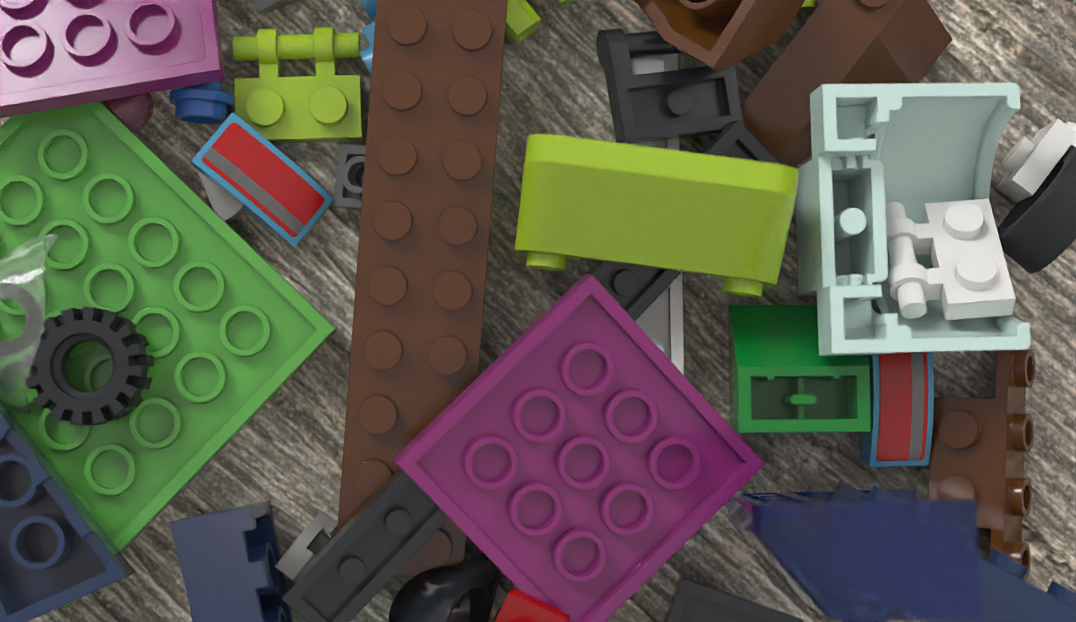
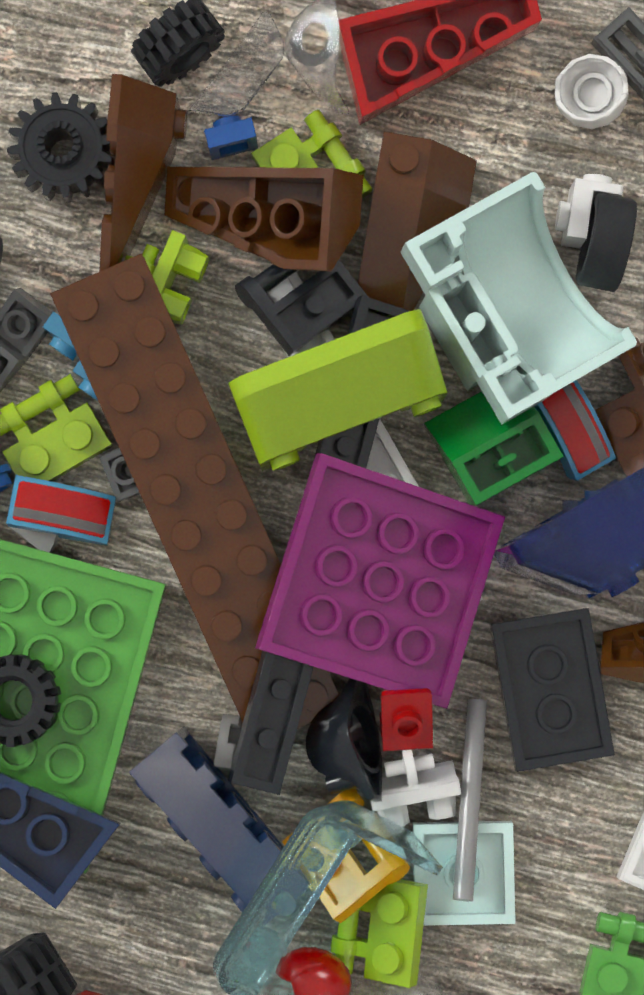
camera: 30 degrees left, 0 degrees up
white plate [885,198,1016,320] -> none

